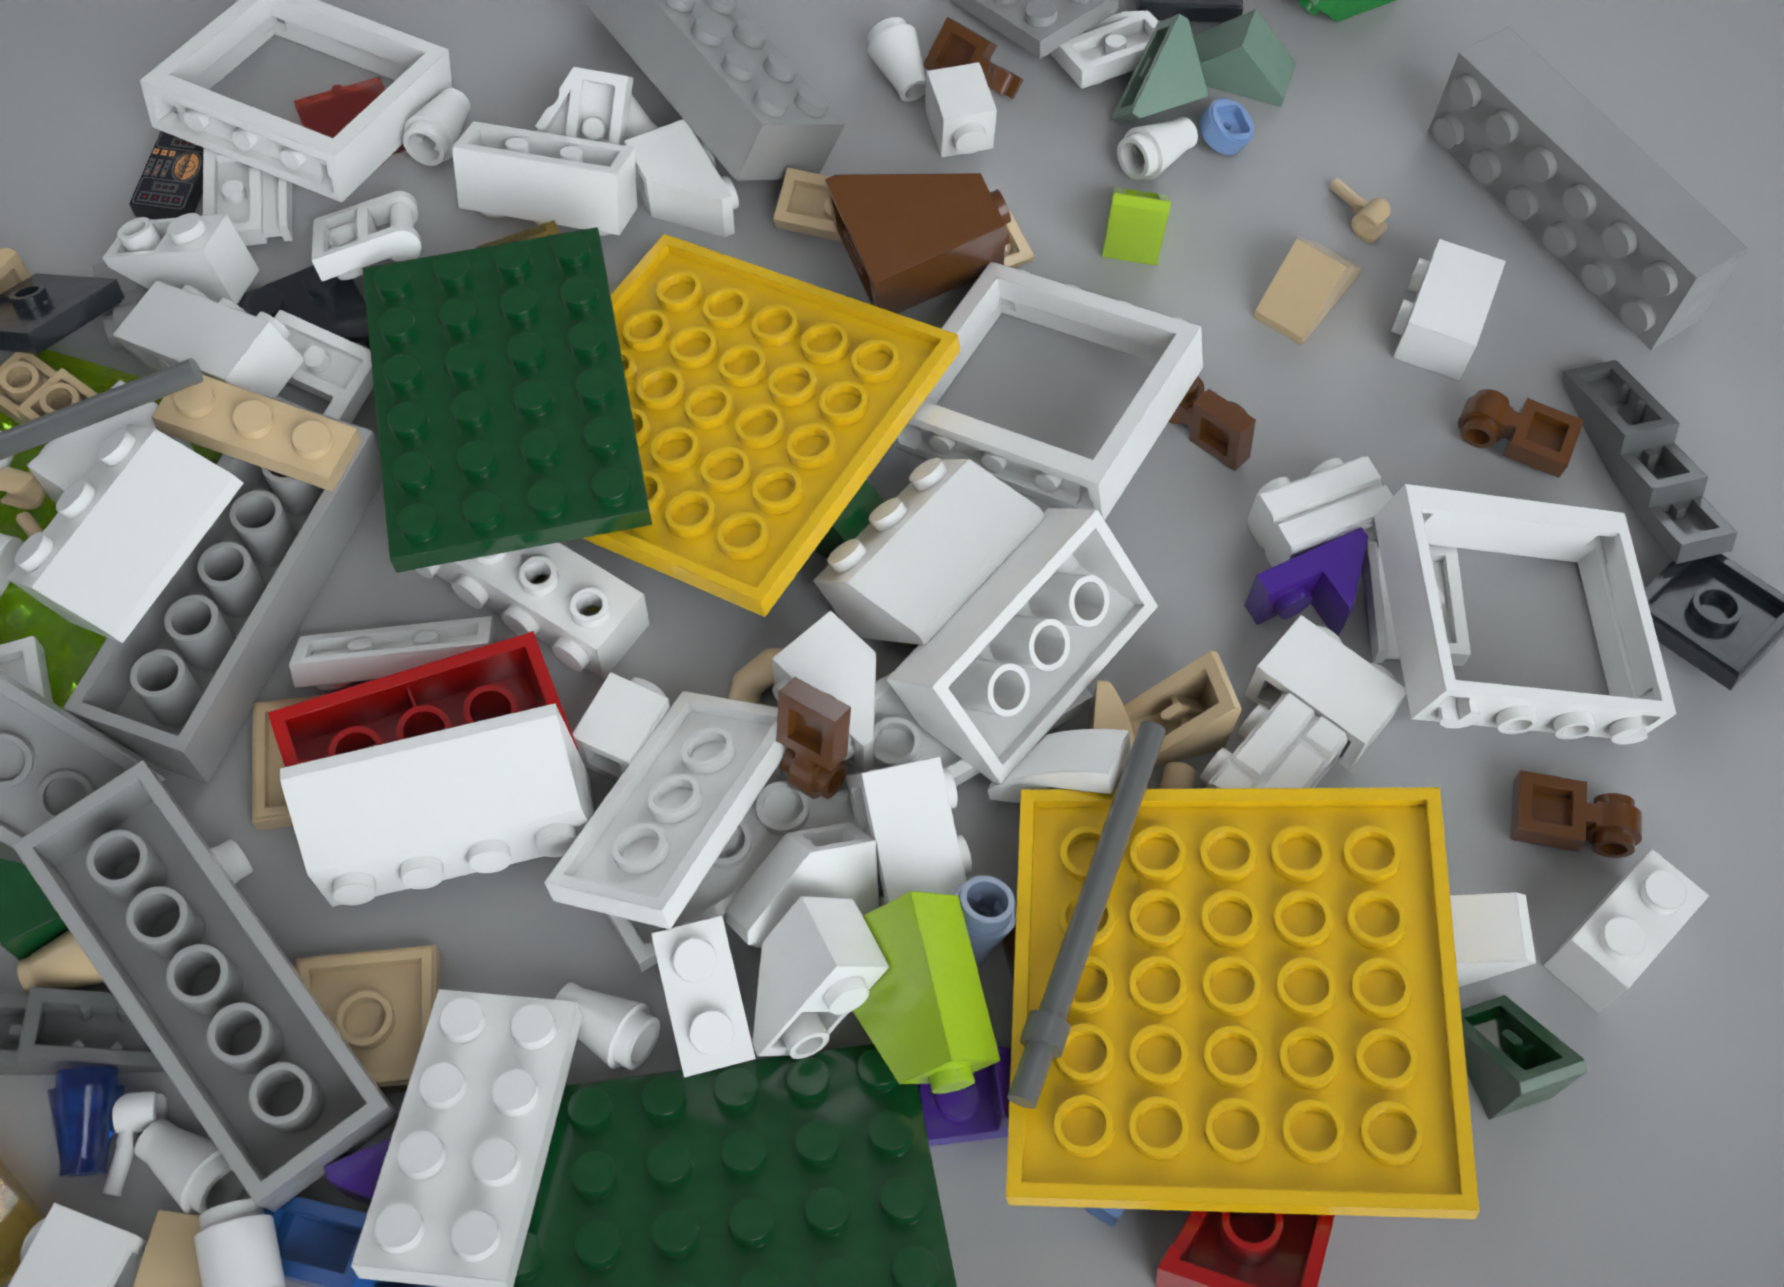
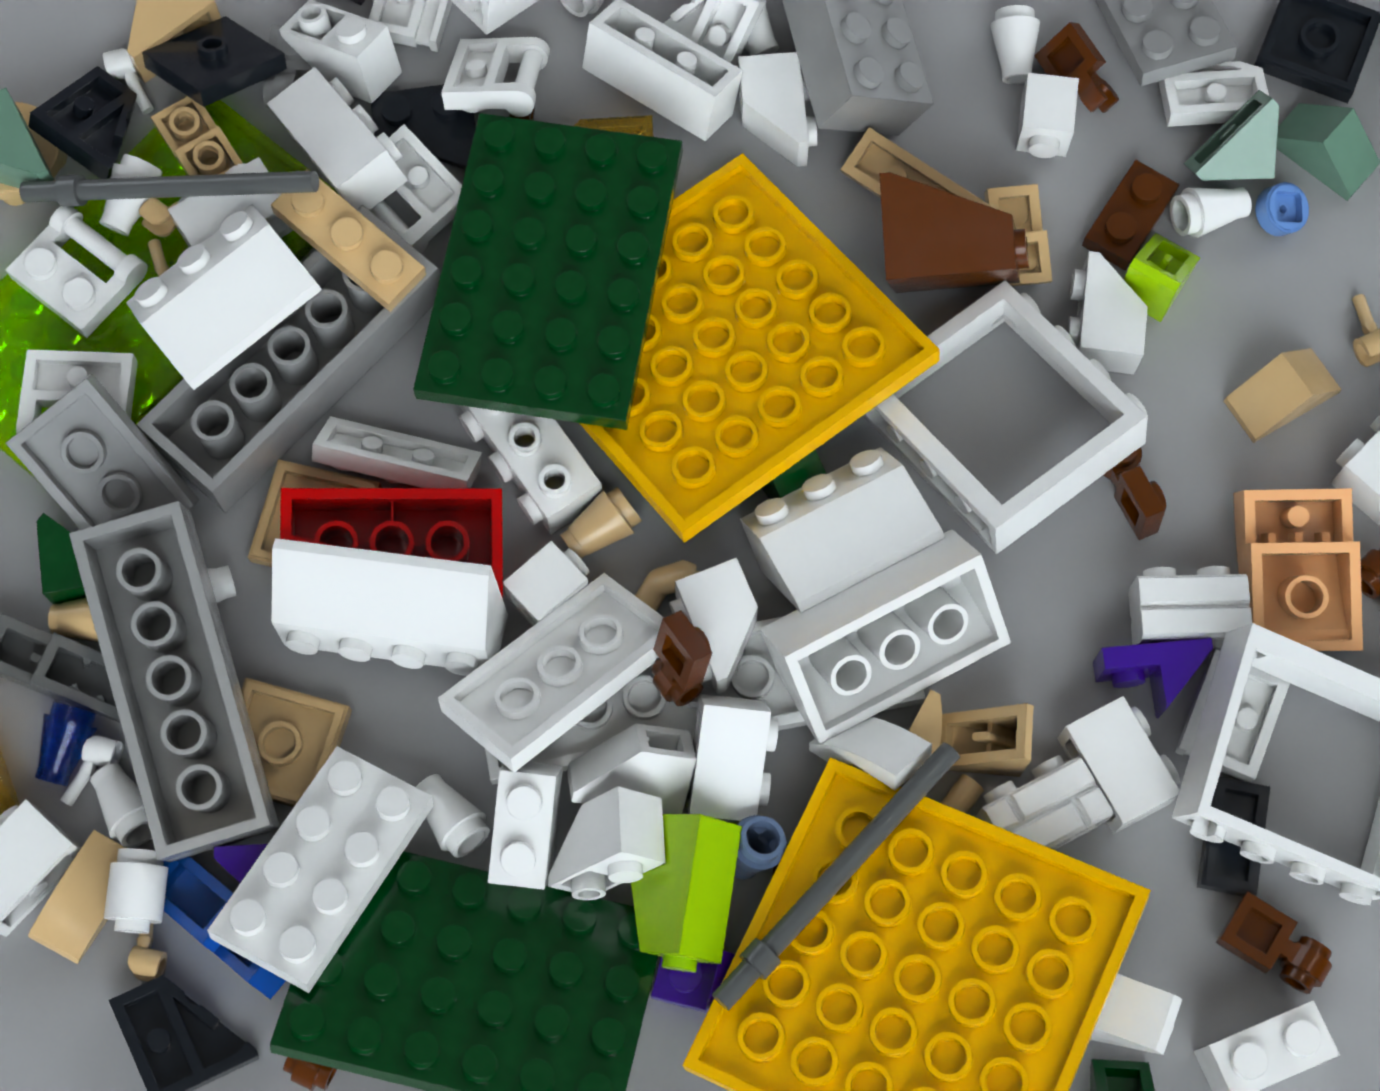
camera: 25 degrees right, 10 degrees up
none -> tan cone [560,487,642,559]
none -> white slope [1066,251,1148,375]
none -> reddish brown plate [1082,160,1180,271]
none -> black tile [1197,777,1270,896]
none -> light nougat slope [1233,488,1363,651]

